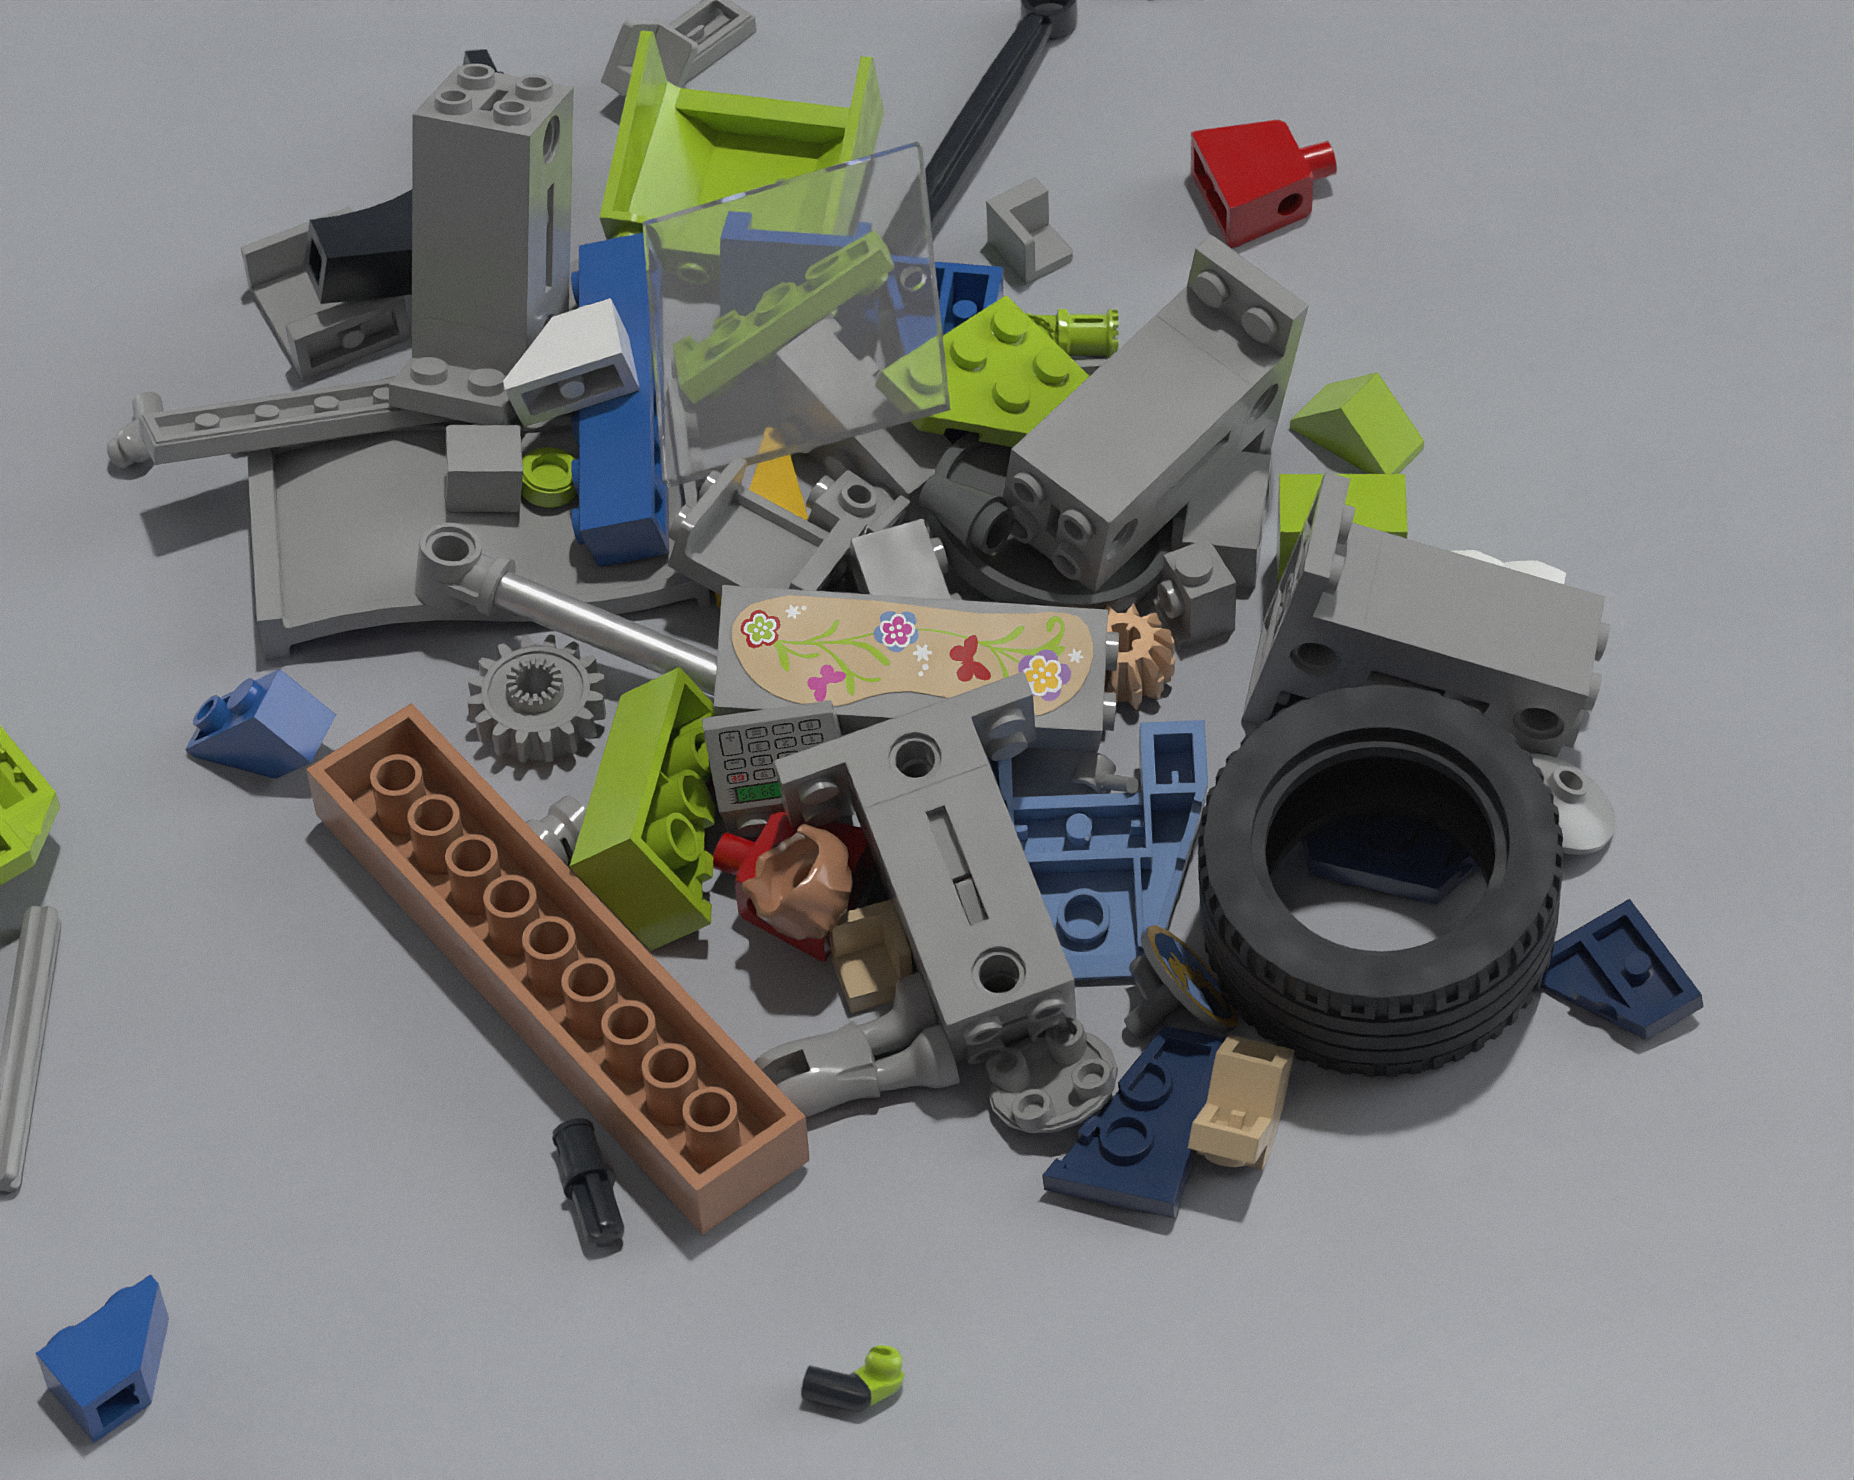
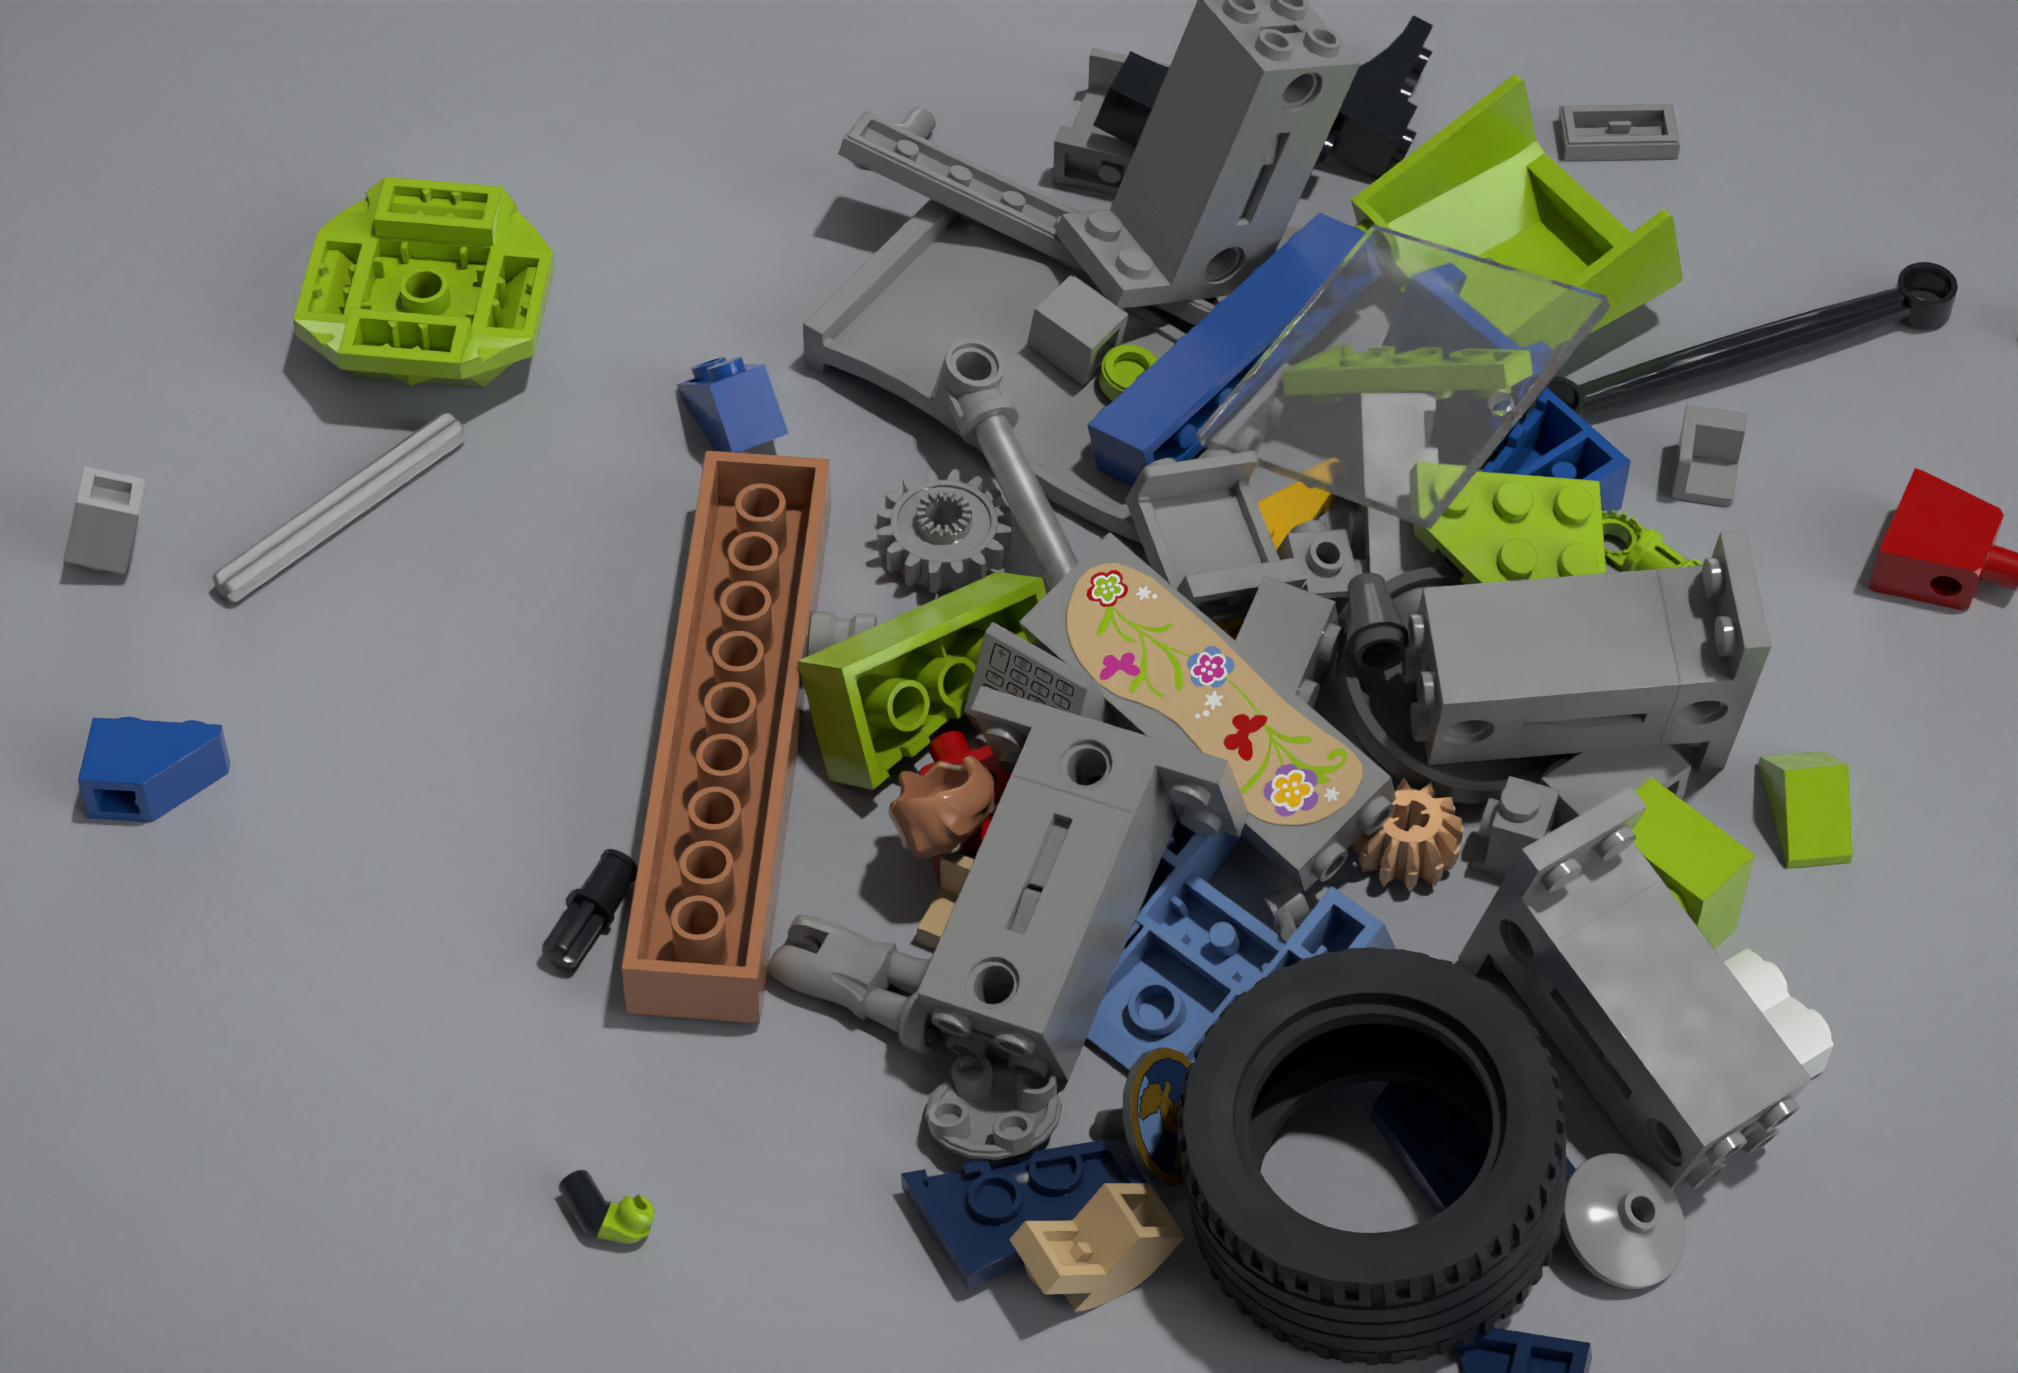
camera: 40 degrees right, 0 degrees up
white slope [503,298,640,427] -> none
light grey panel [600,19,698,97] -> none

